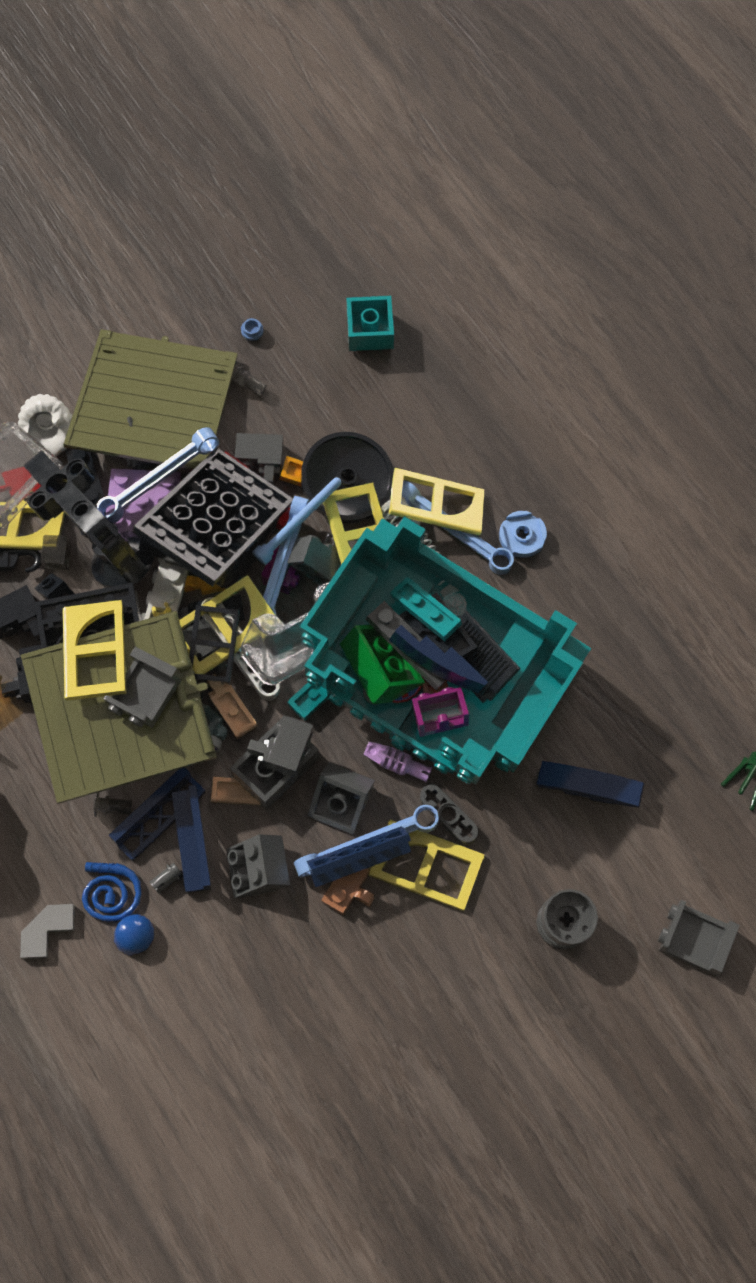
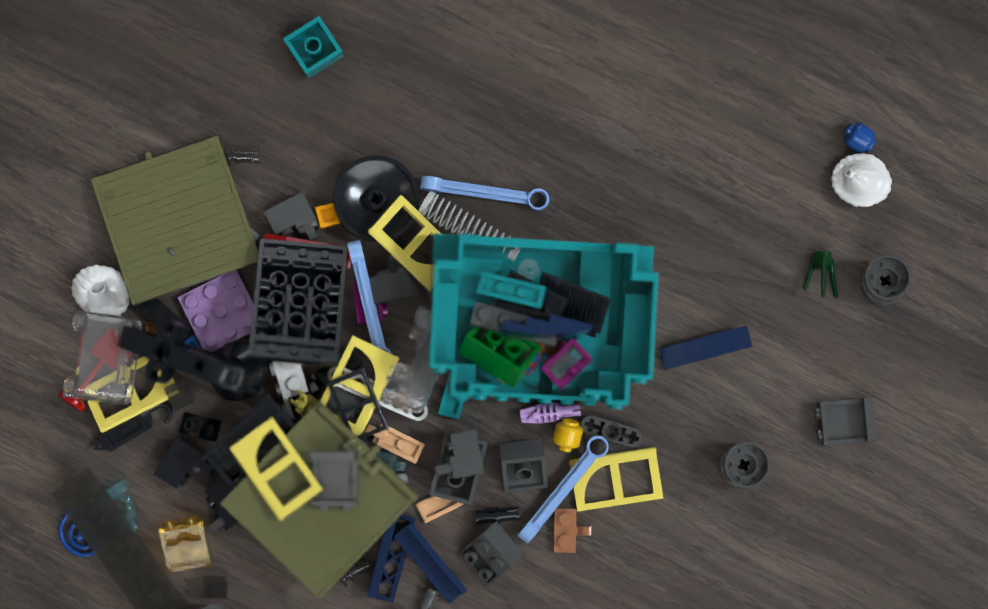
camera: 30 degrees left, 15 degrees up
light blue piece [96,427,219,523] -> none
medium blue plate [241,318,263,341] -> none
light blue piece [252,477,341,566] -> none
dark blue fence [306,826,411,887] -> none
light yellow window [389,468,484,536] -> none
light blue plate [499,511,547,558] -> none
none -> black pin [475,506,520,524]
none -> yellow head [553,418,583,452]

